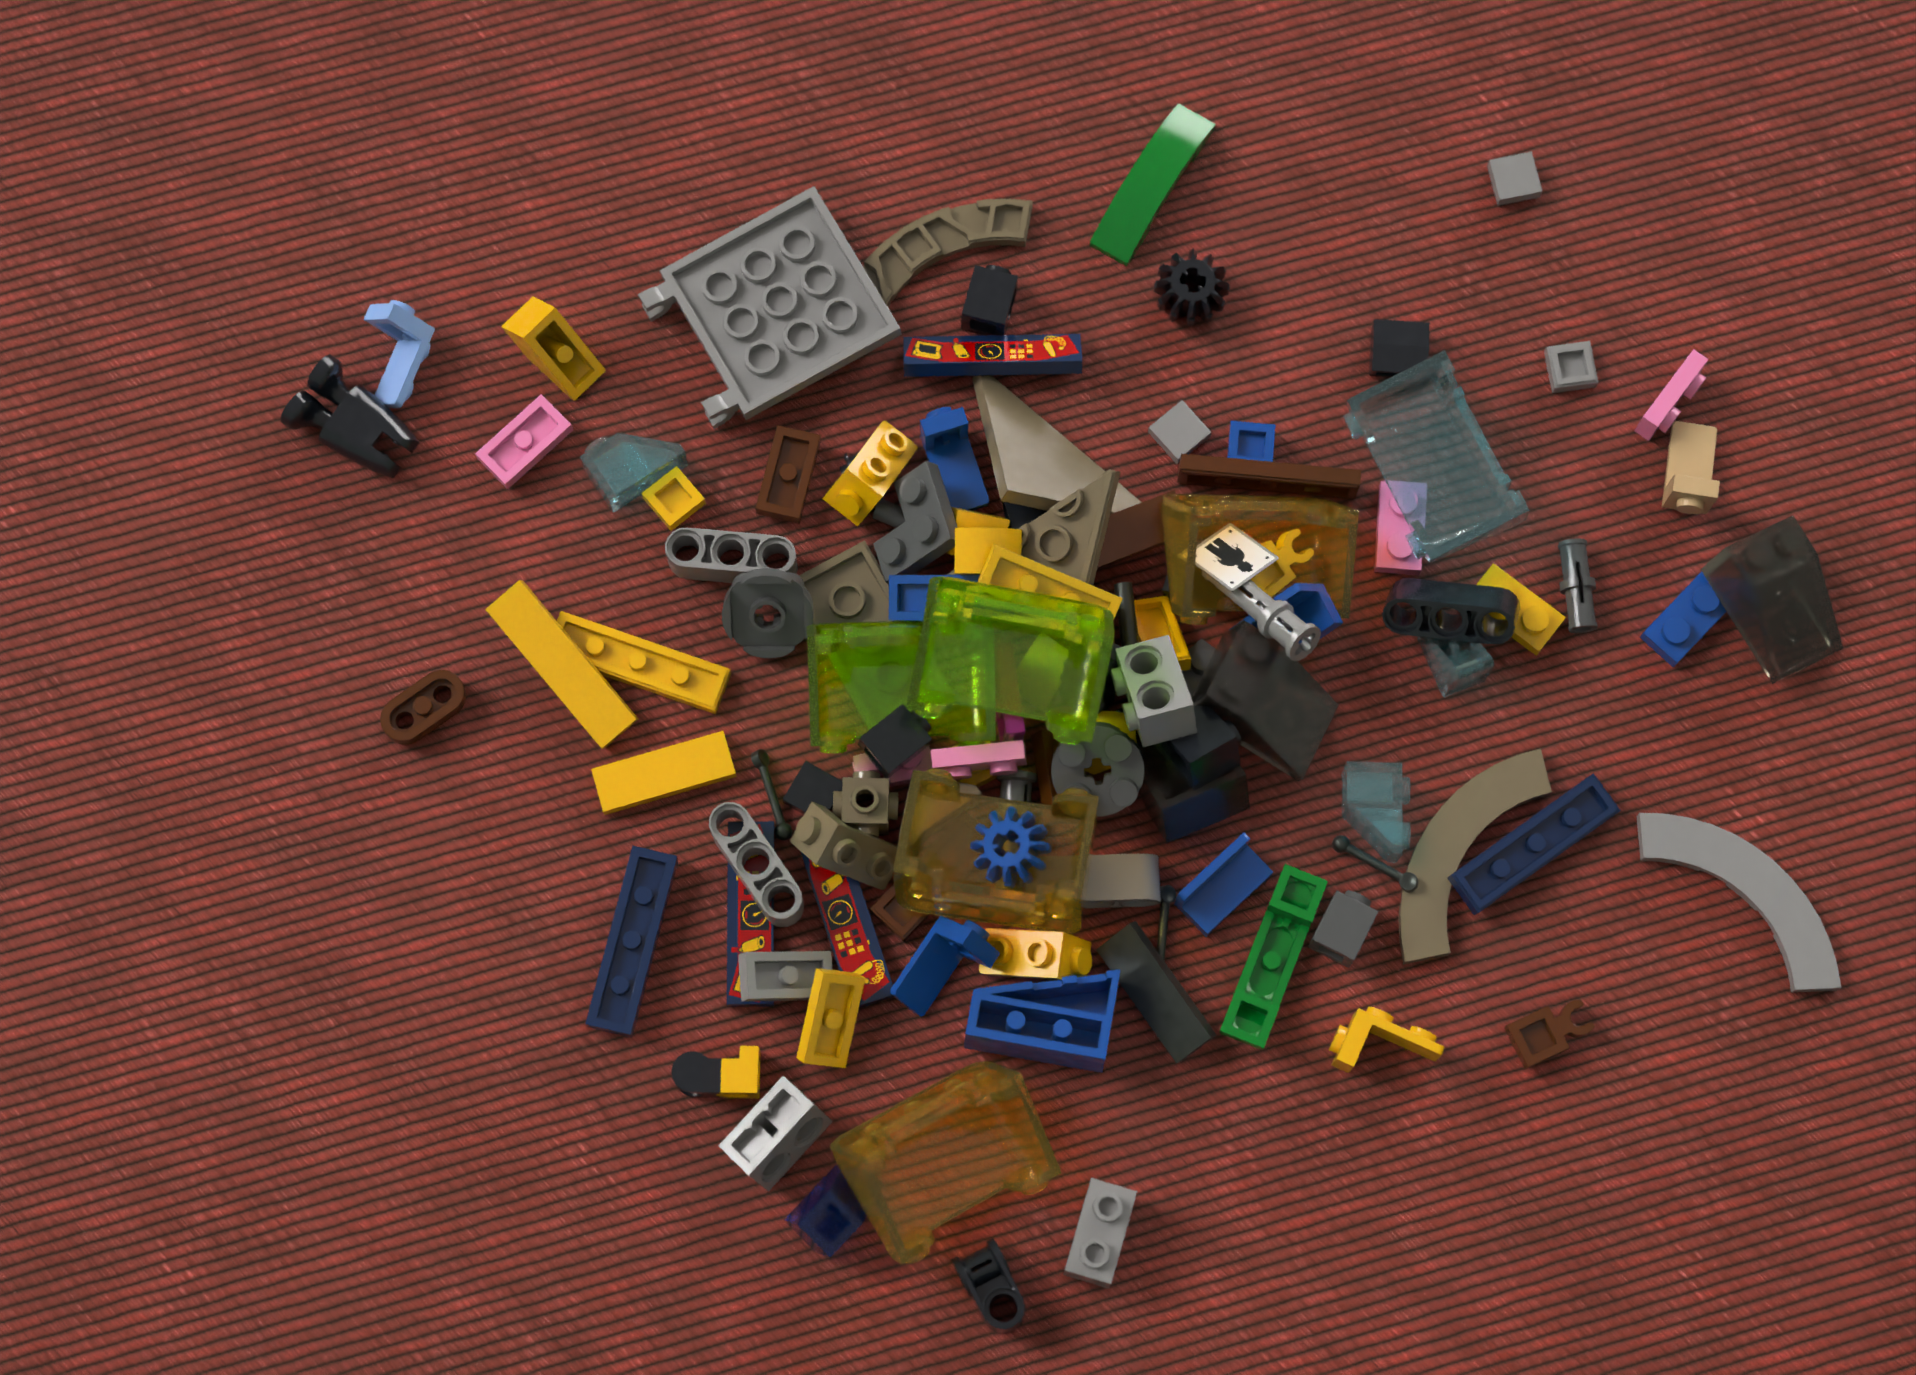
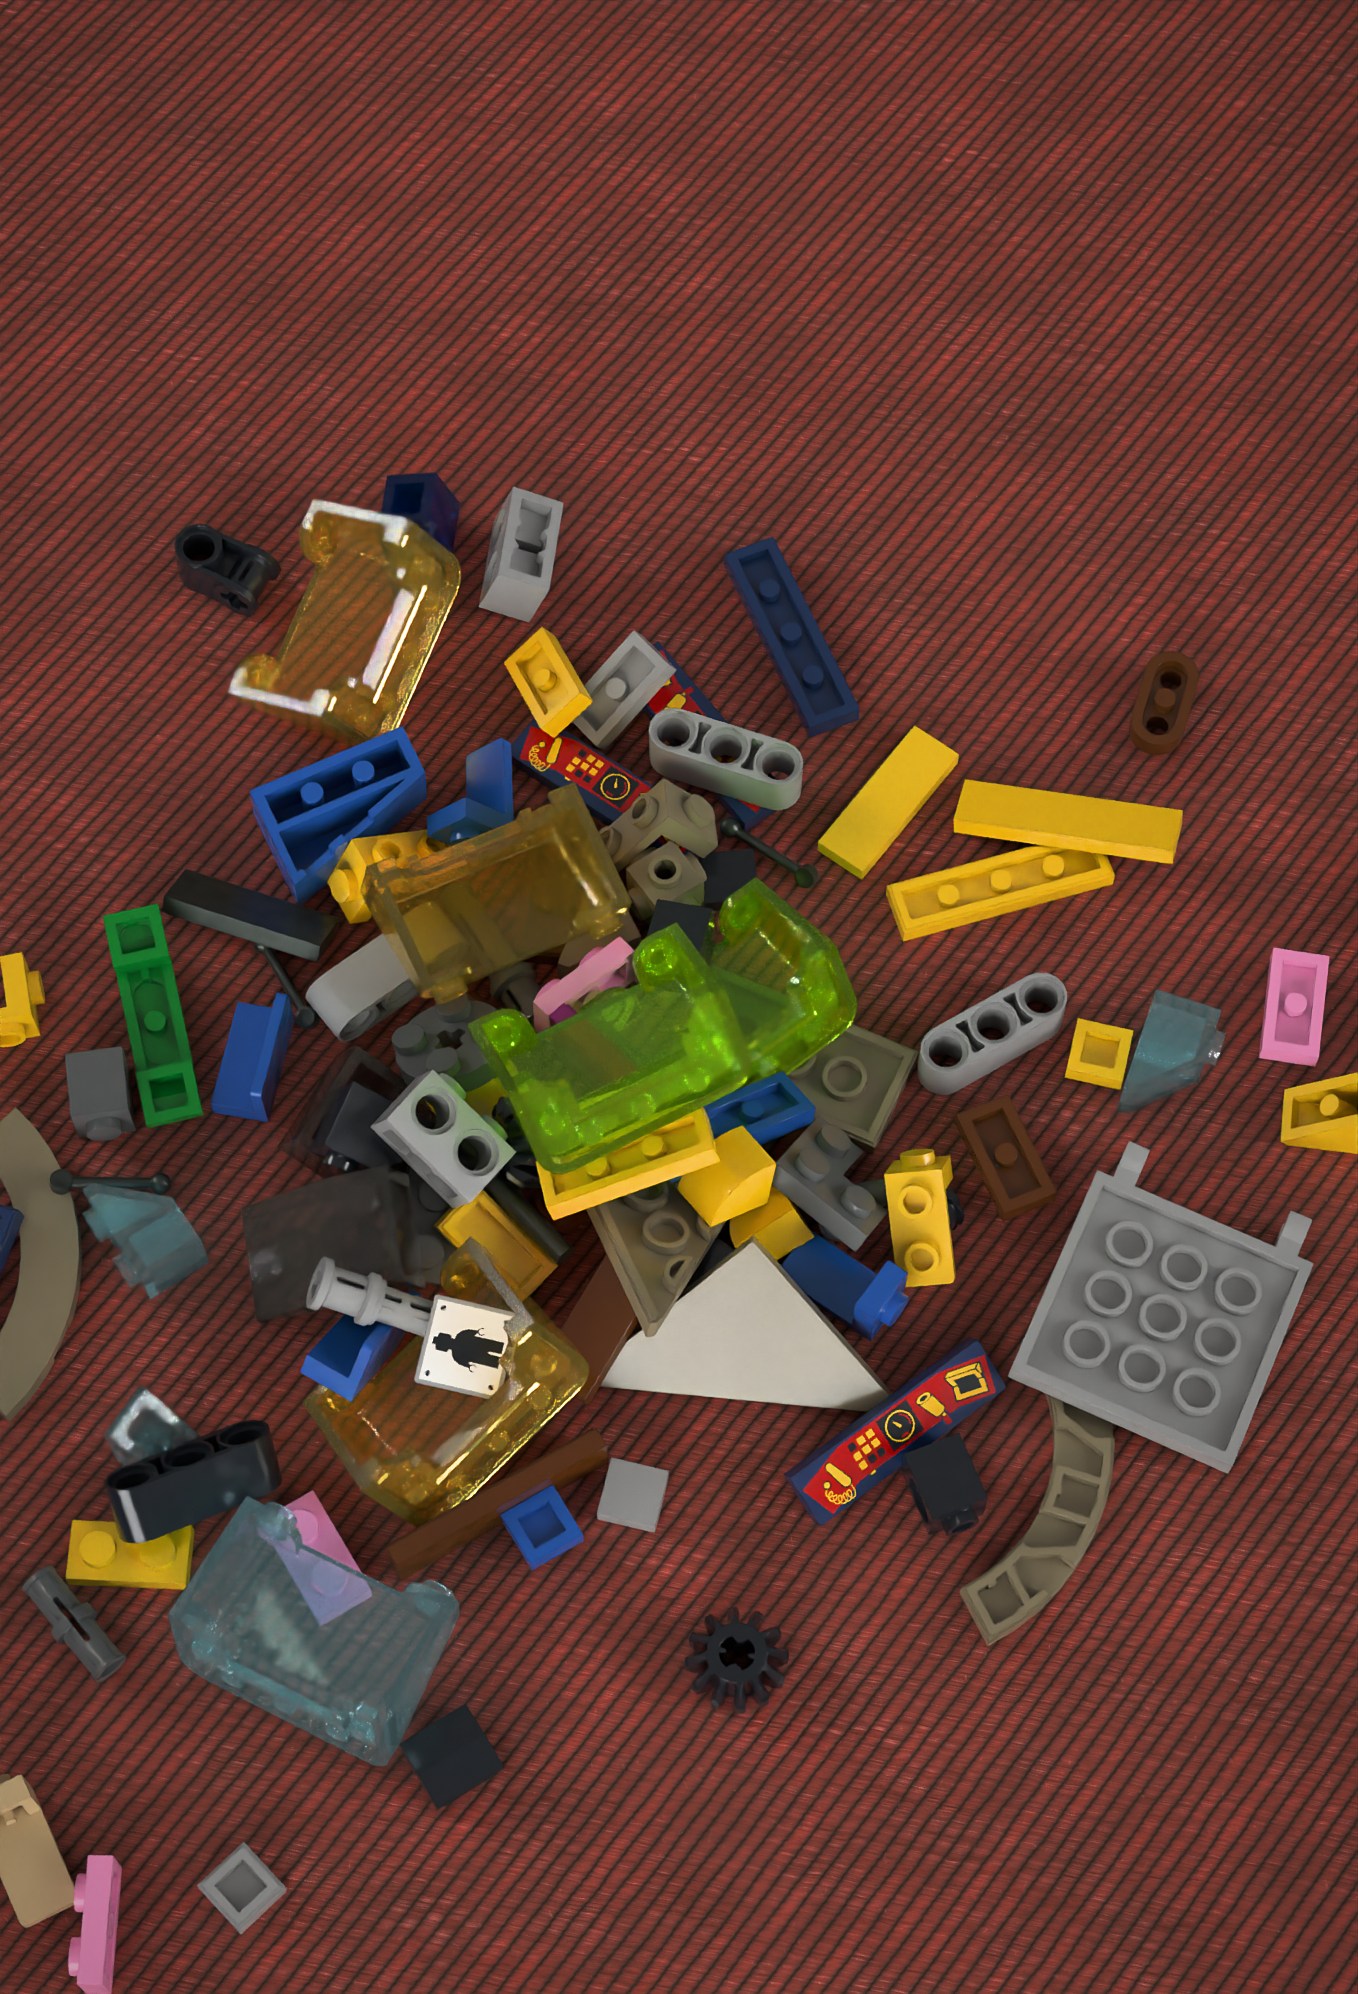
camera: 145 degrees right, 10 degrees down
leg [671,1046,761,1098] -> none
dark grey plate [722,568,814,658] -> none
blue gear [970,807,1051,888] -> none
light grey brick [1063,1178,1137,1288] -> none
green slope [1089,103,1216,267] -> none
yellow plate [1250,529,1314,605] -> none

